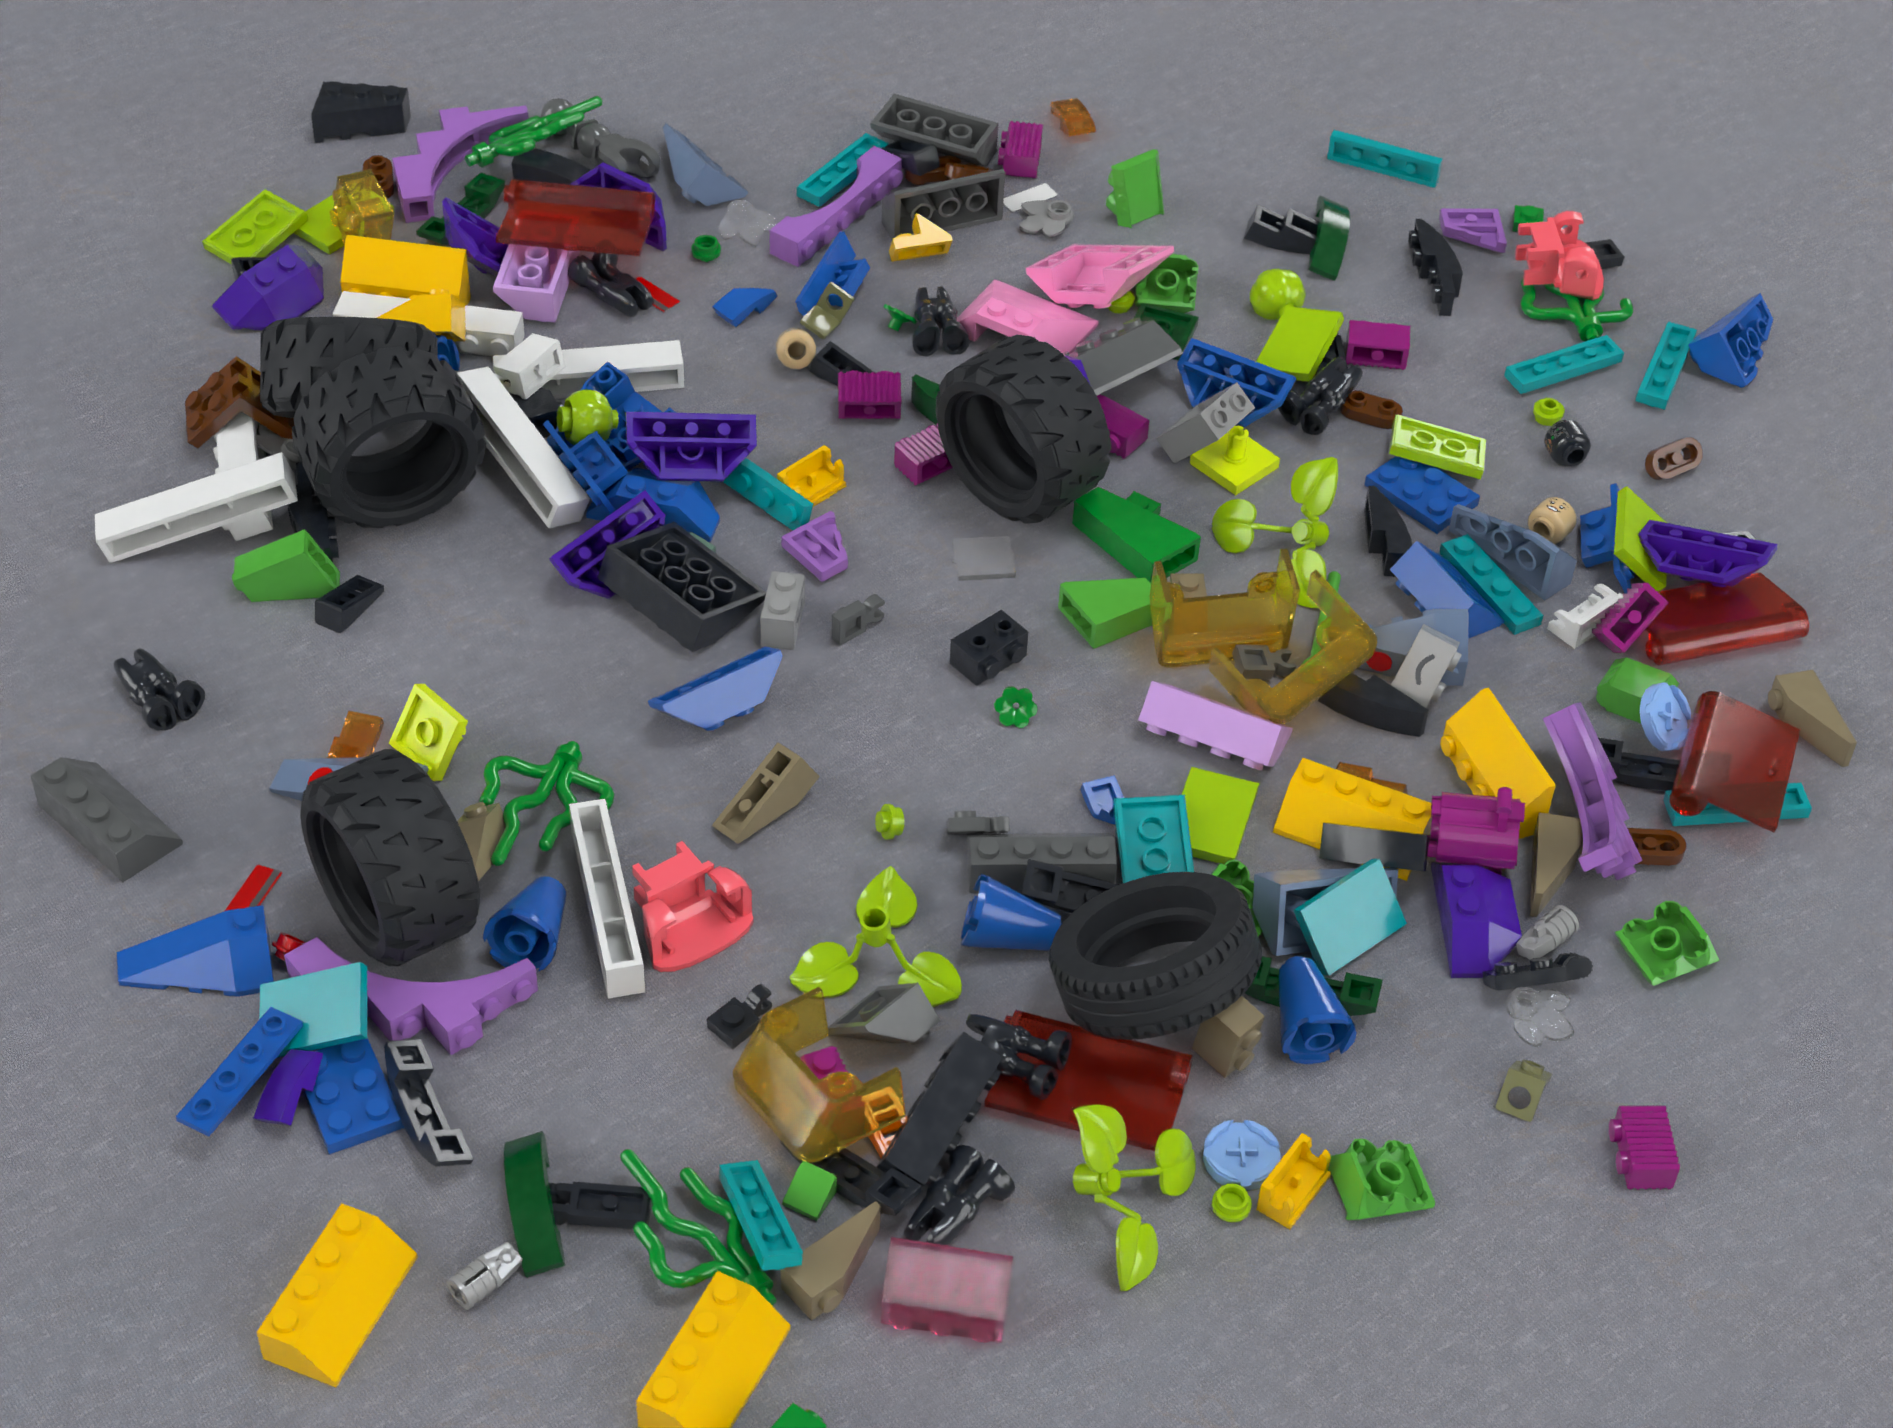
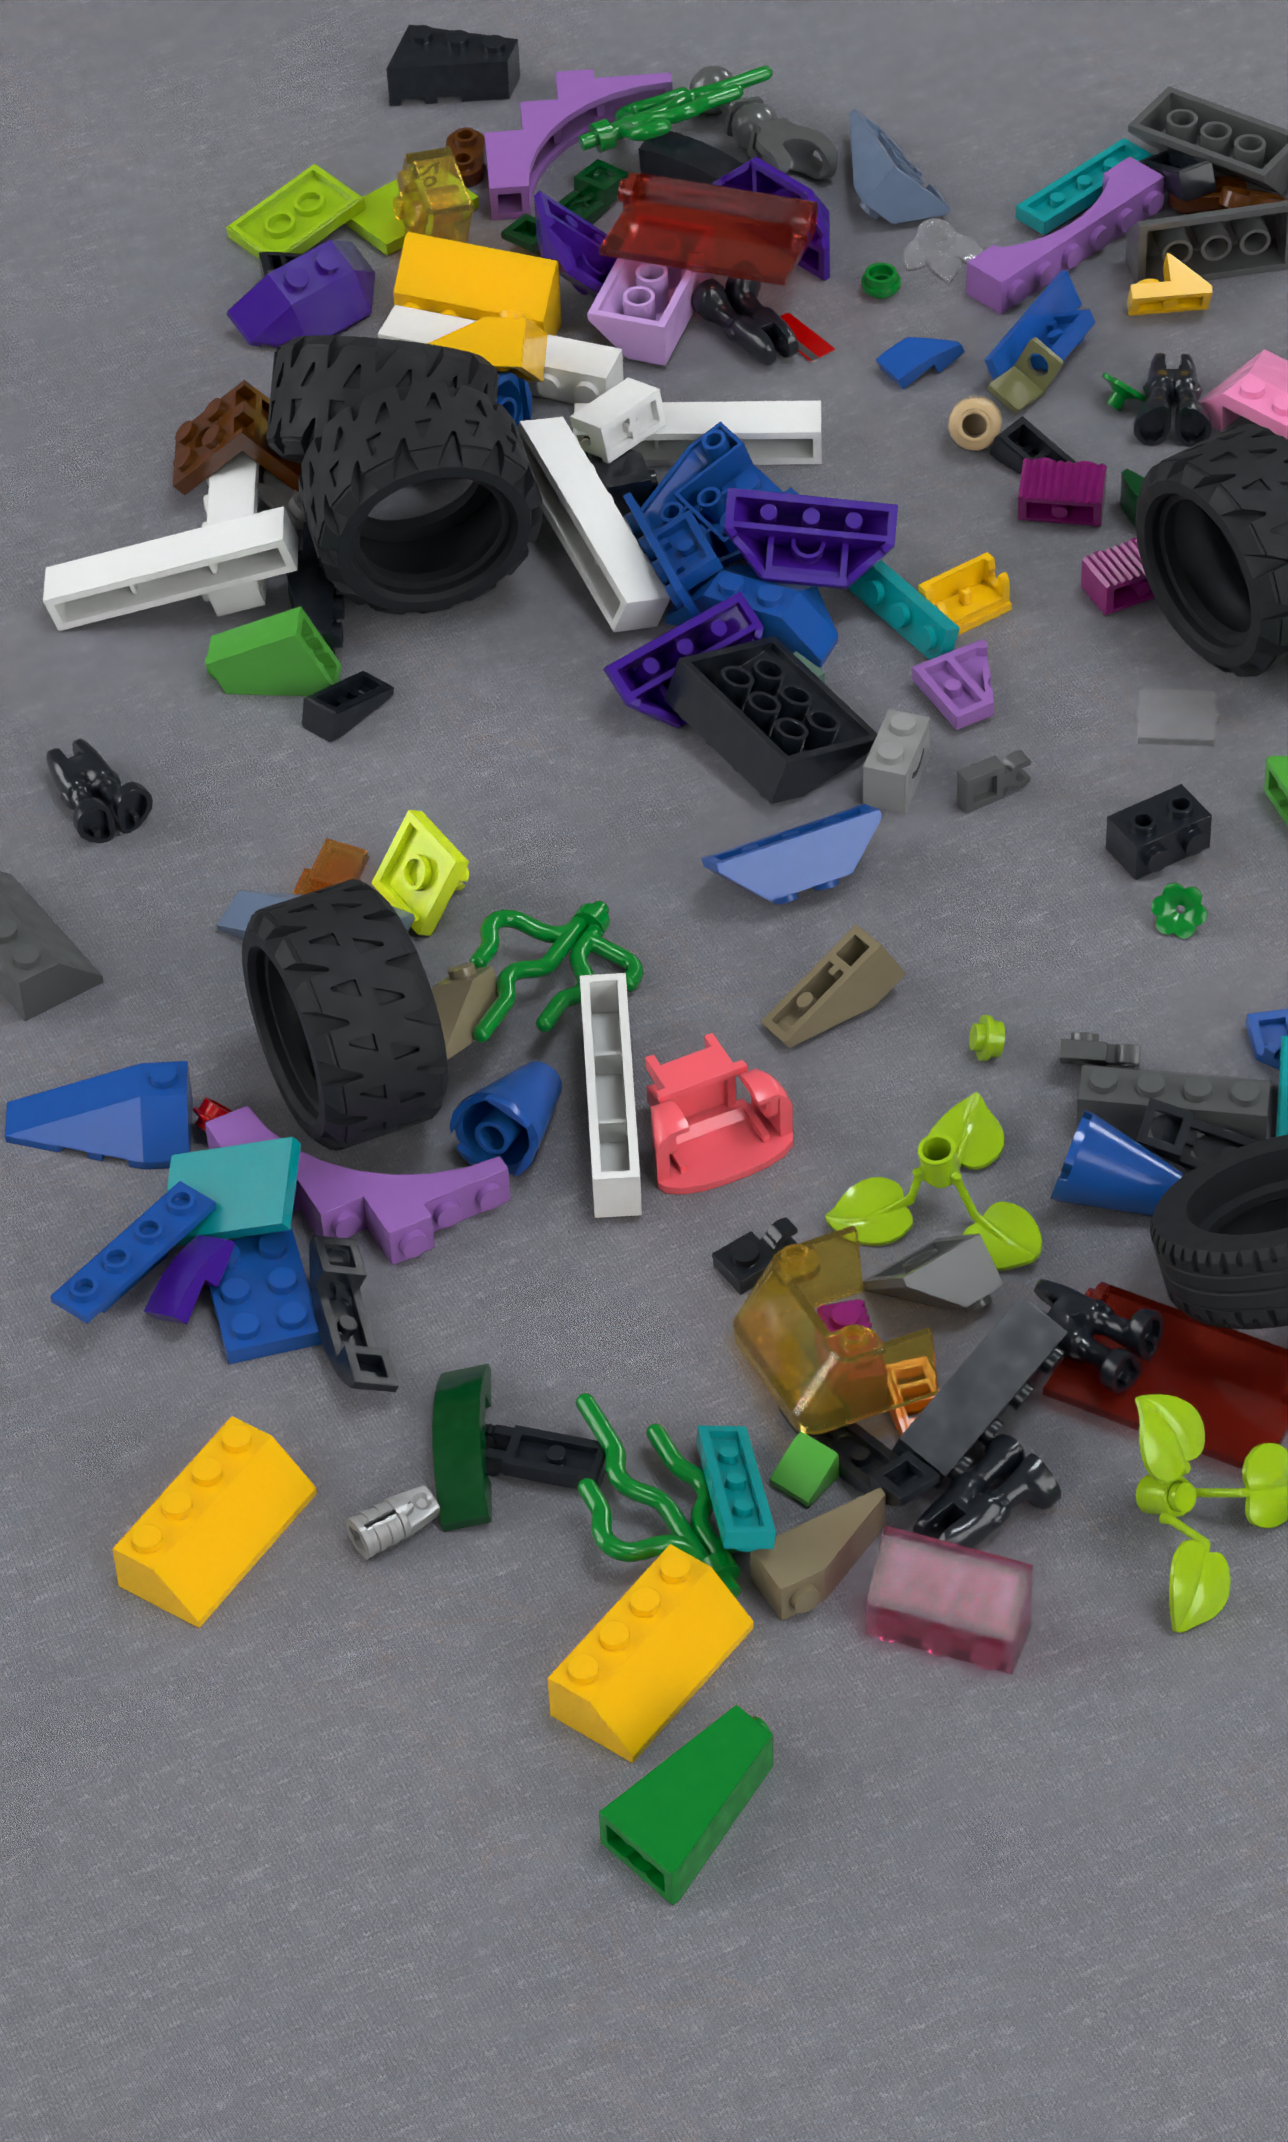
camera: 15 degrees right, 0 degrees up
red sticker [225,865,282,911] -> none
lime plant [557,389,619,445] -> none

